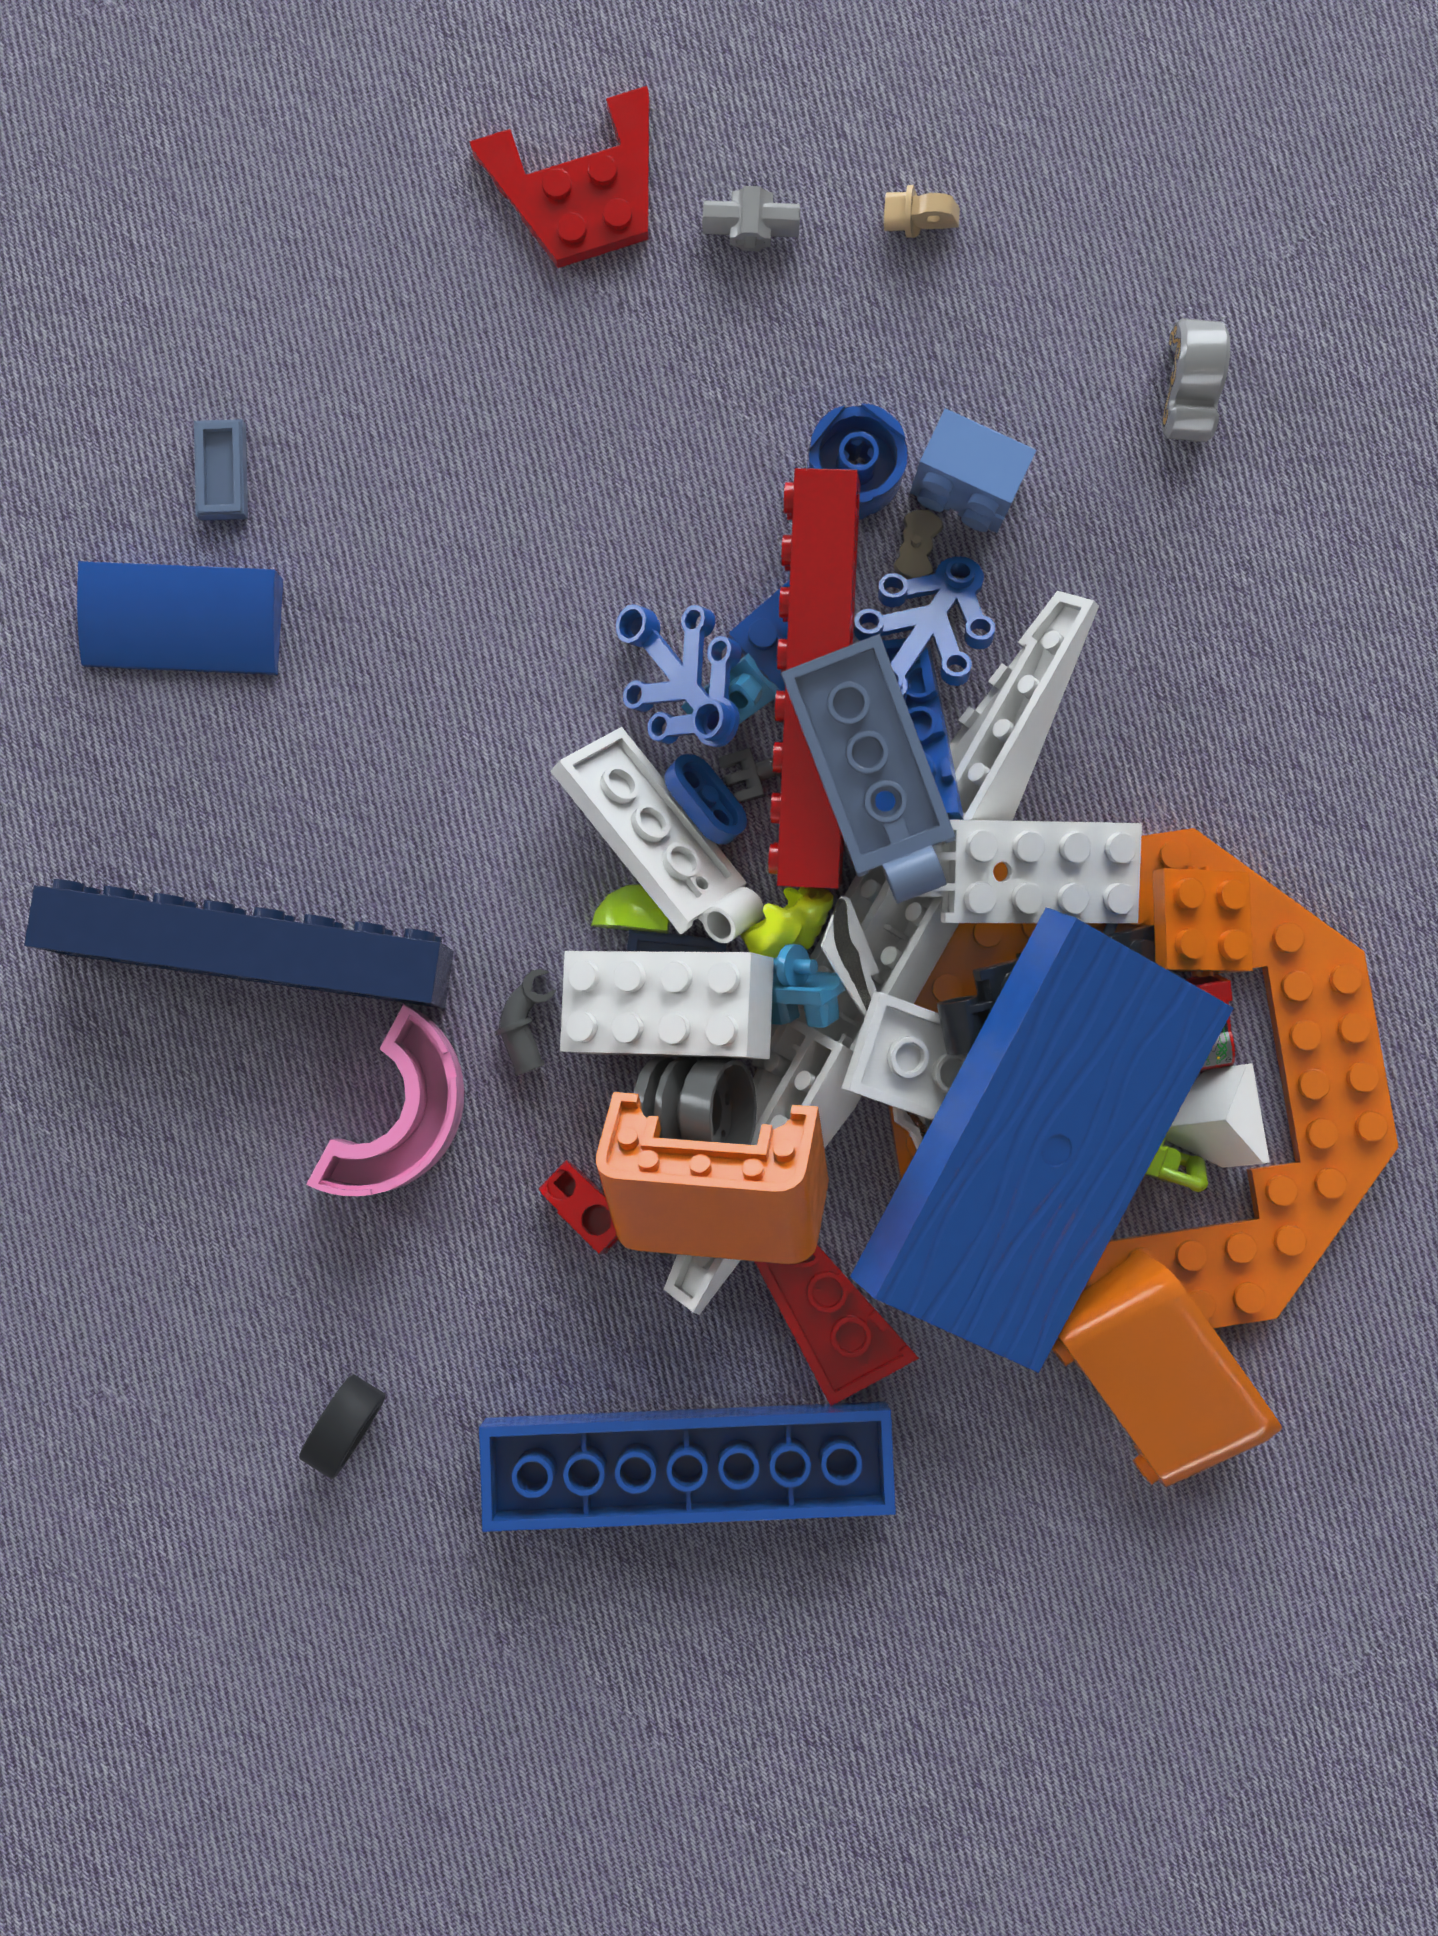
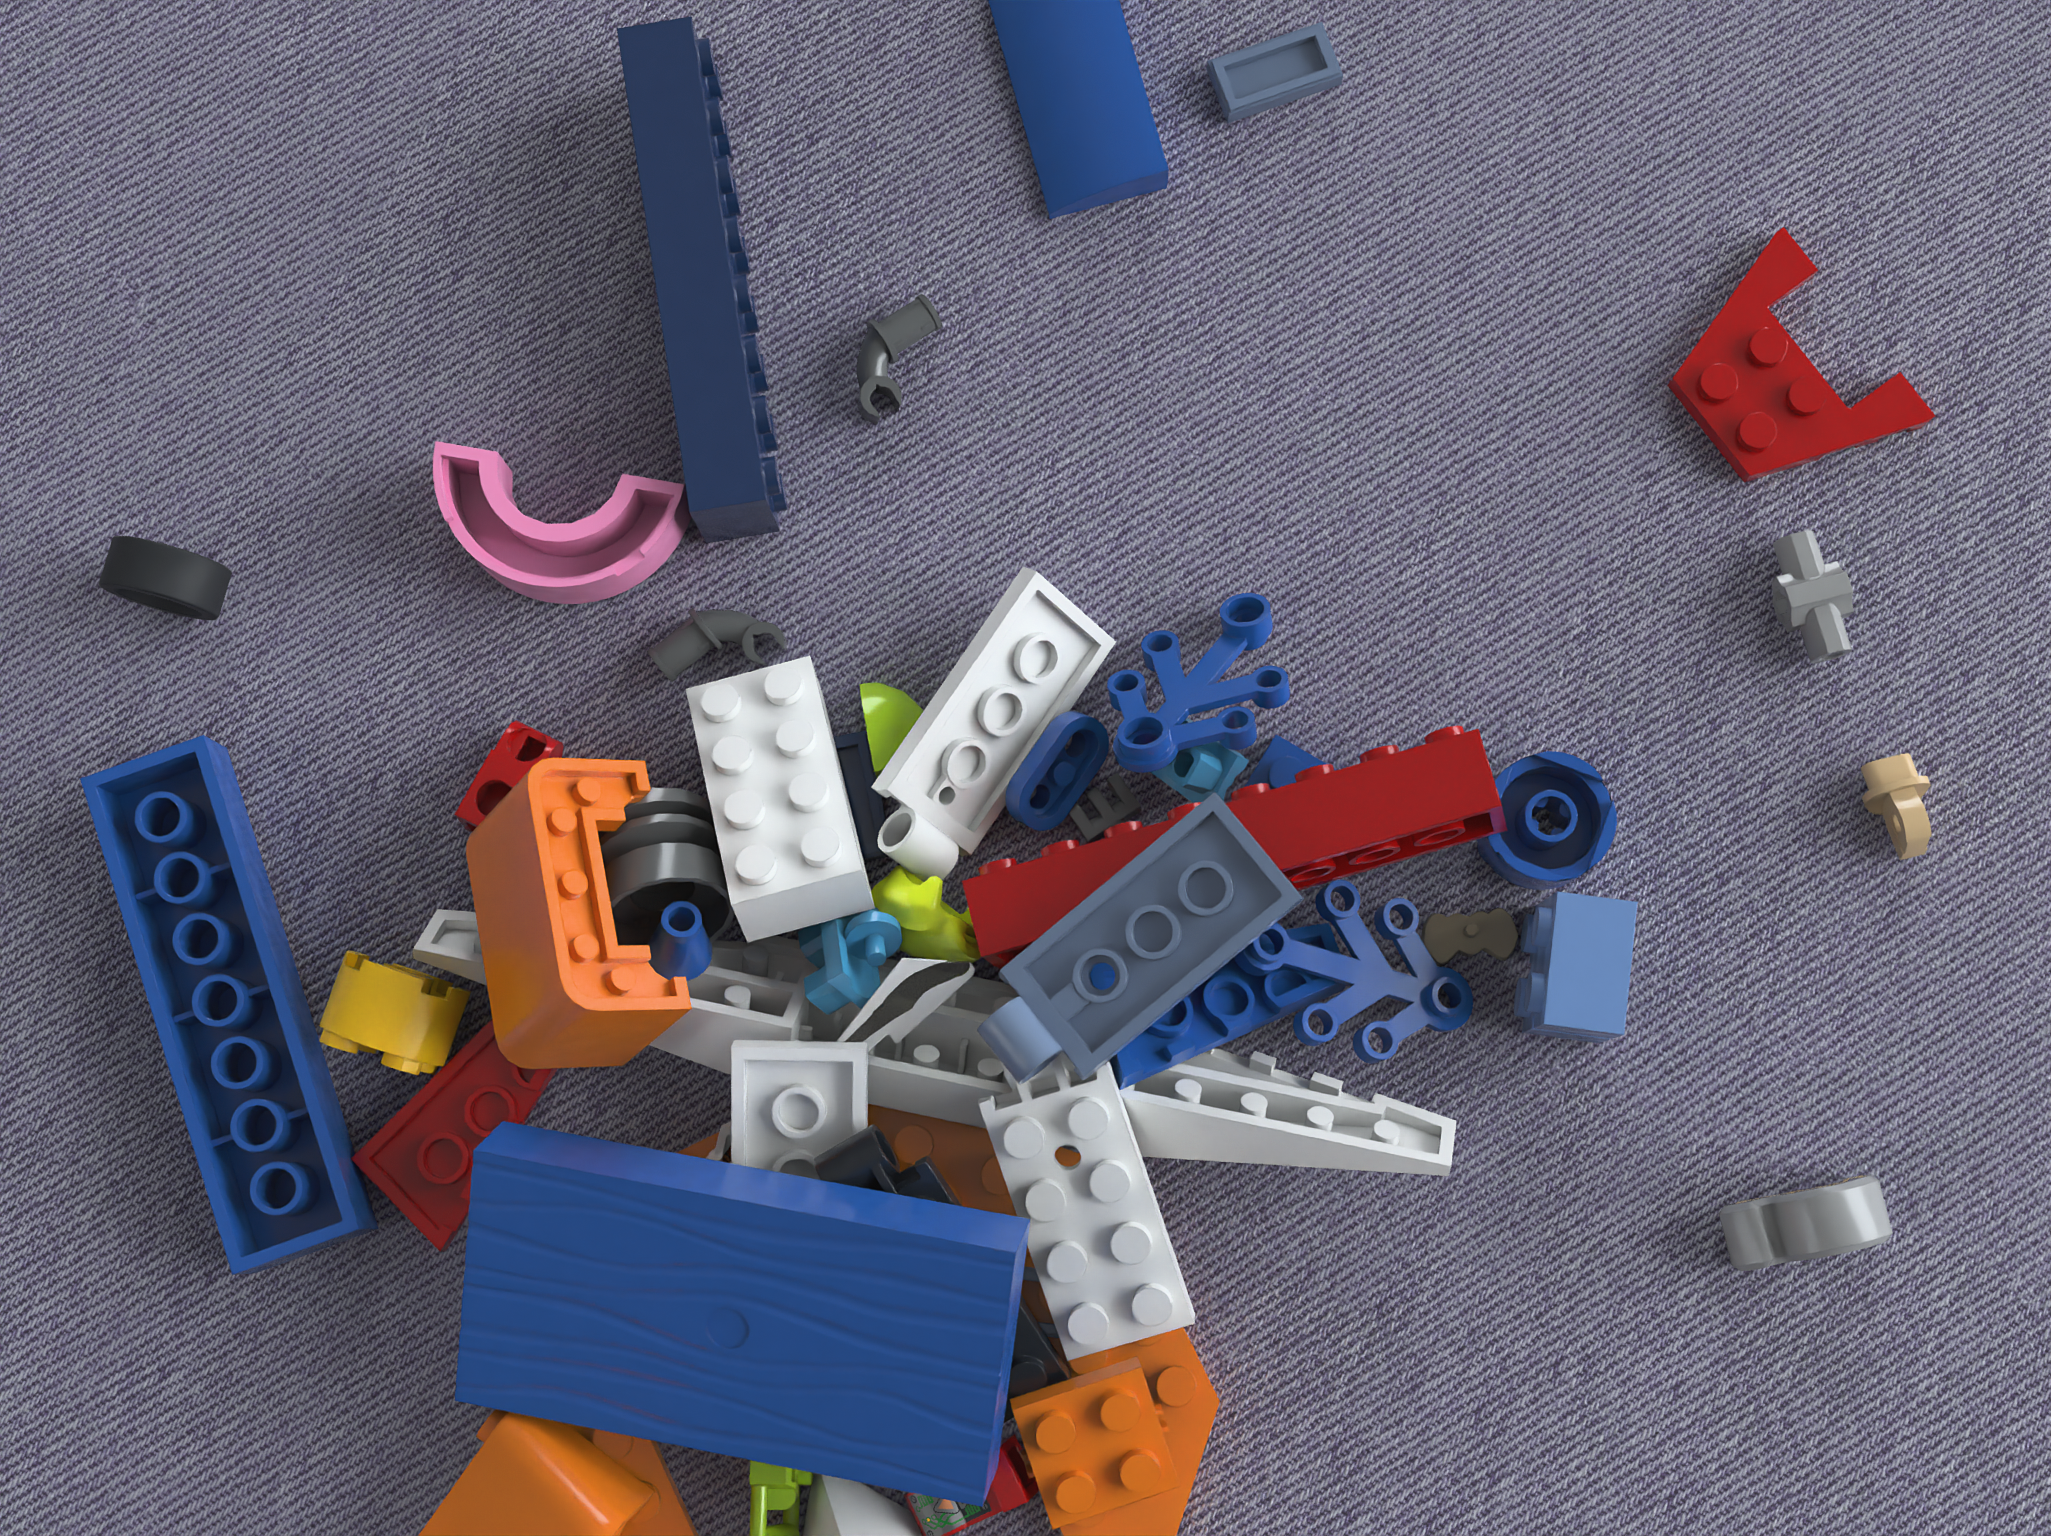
camera: 80 degrees right, 5 degrees down
none -> yellow brick [319,950,471,1075]
none -> blue cone [648,901,713,981]
none -> dark grey piece [856,294,942,425]

